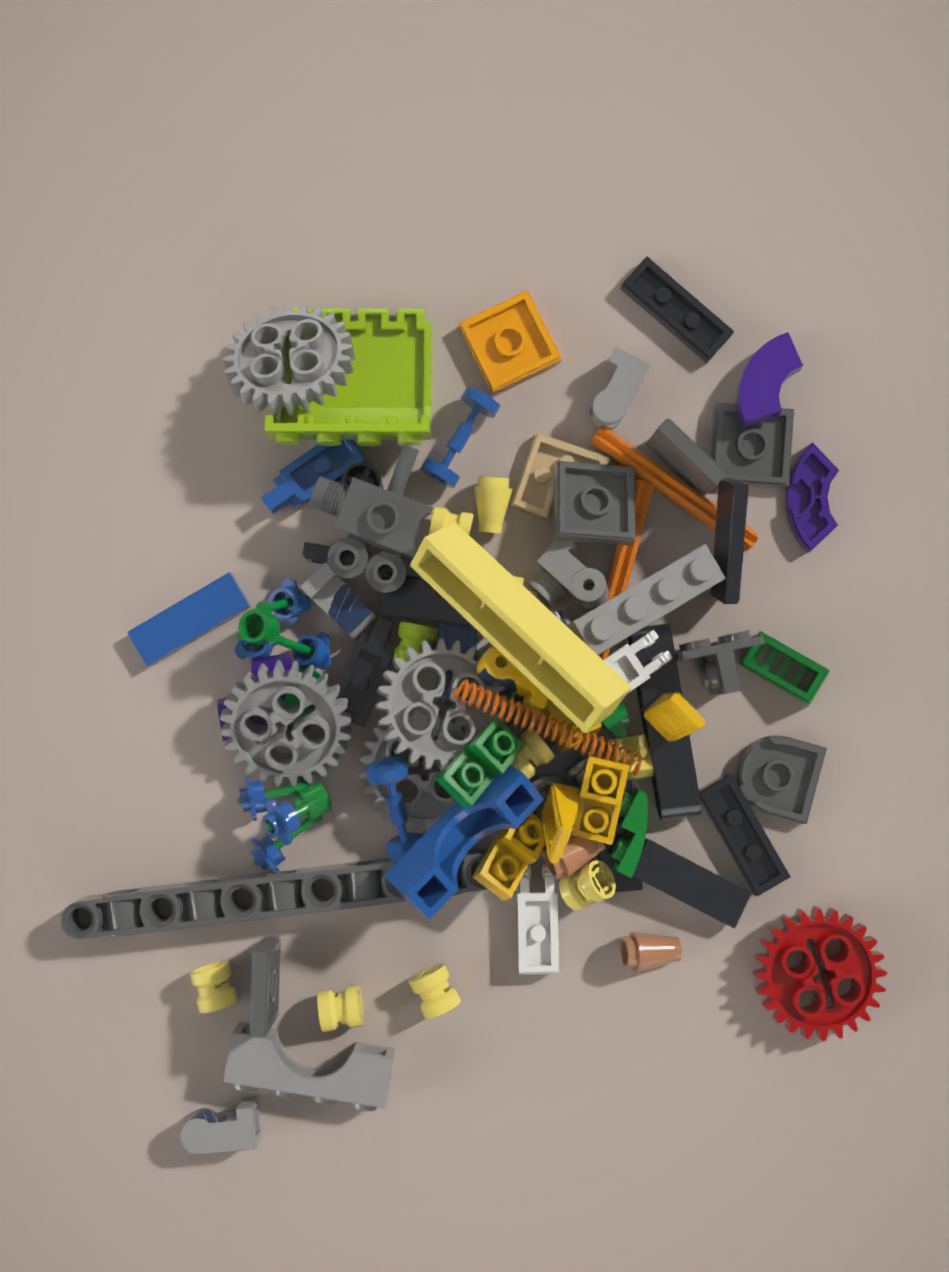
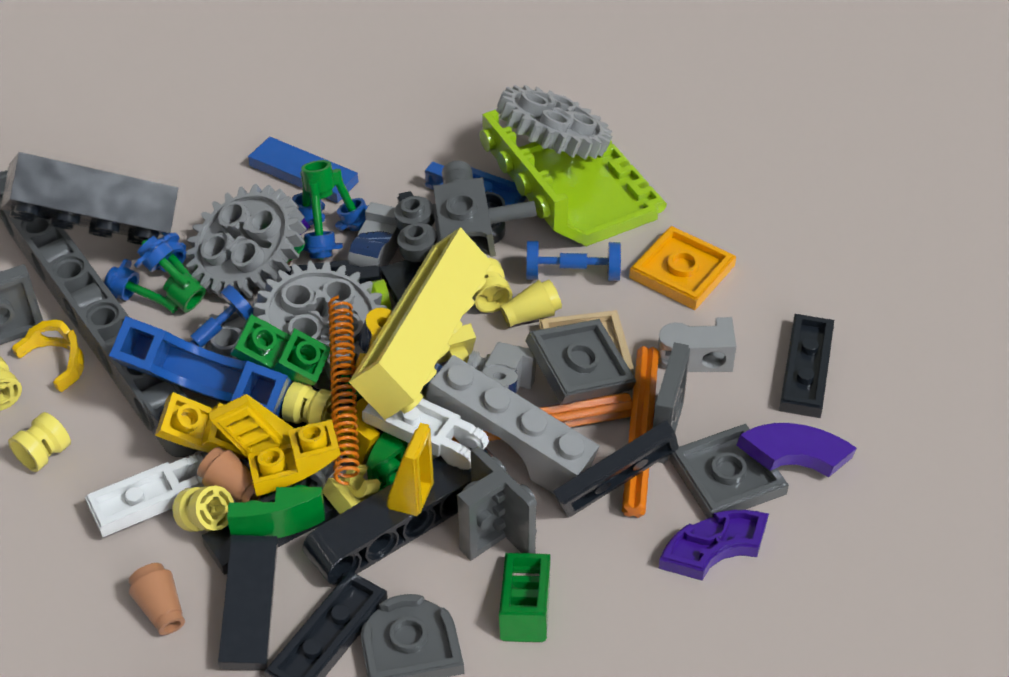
camera: 65 degrees right, 40 degrees down
none -> brick [1,152,179,245]
none -> yellow helmet [12,319,84,392]

